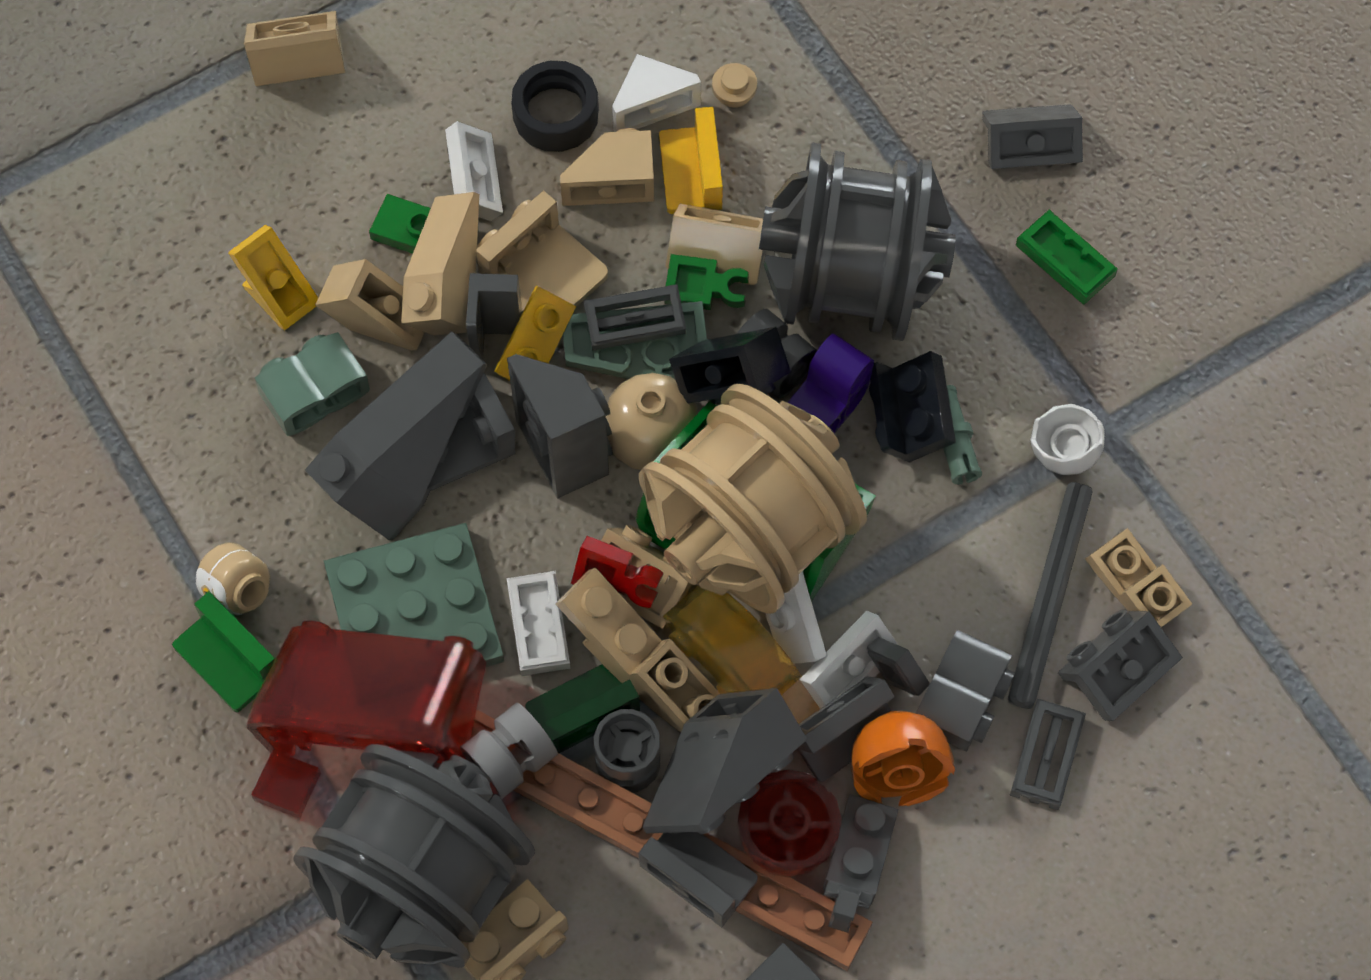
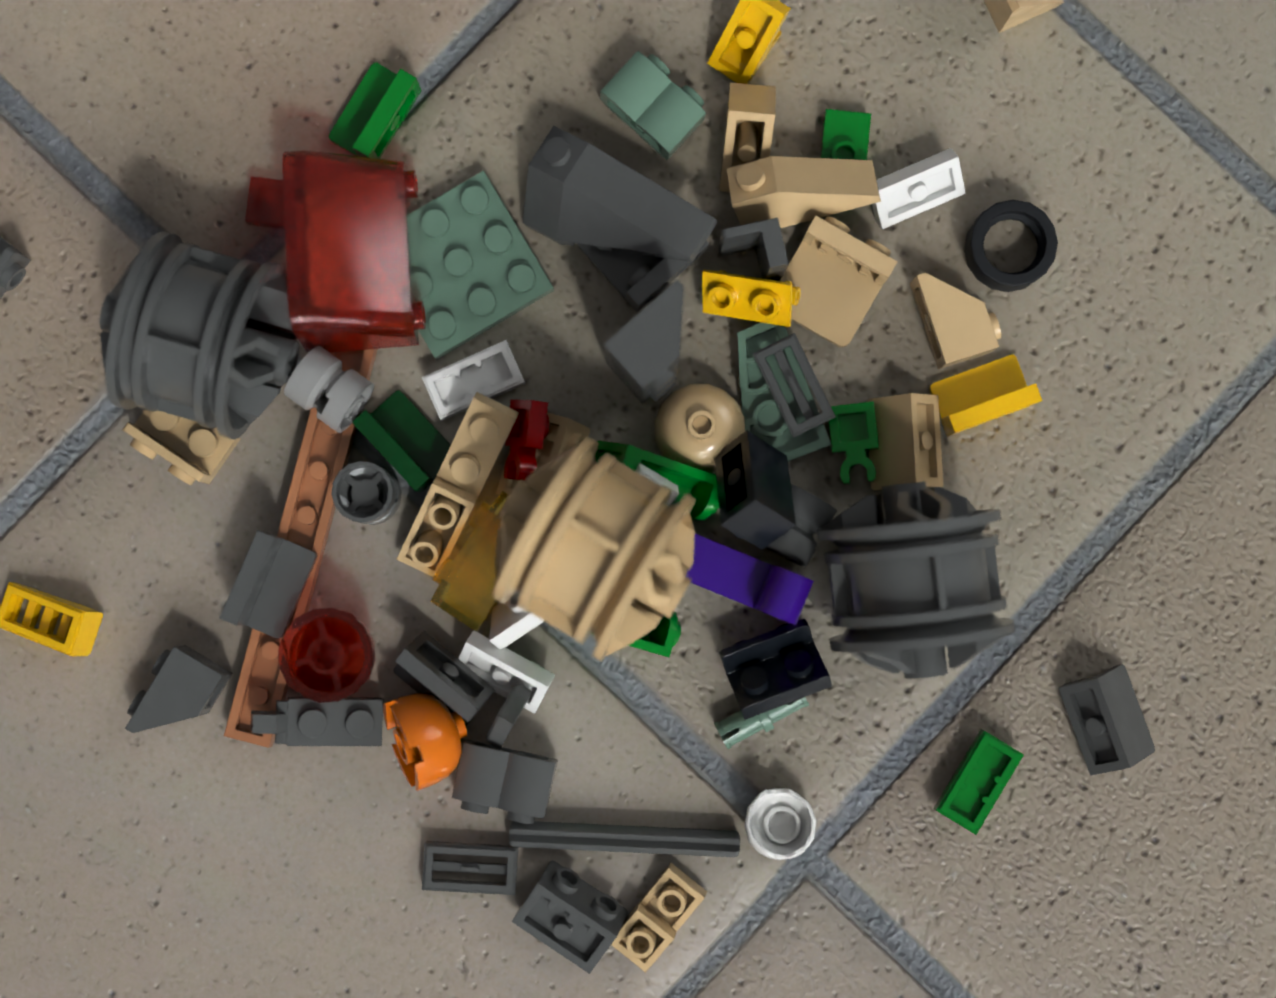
camera: 75 degrees right, 20 degrees up
tan head [196,542,270,615] -> none
white slope [612,54,701,132] -> none
dark grey slope [643,688,807,835] -> none
tan plate [712,63,757,108] -> none

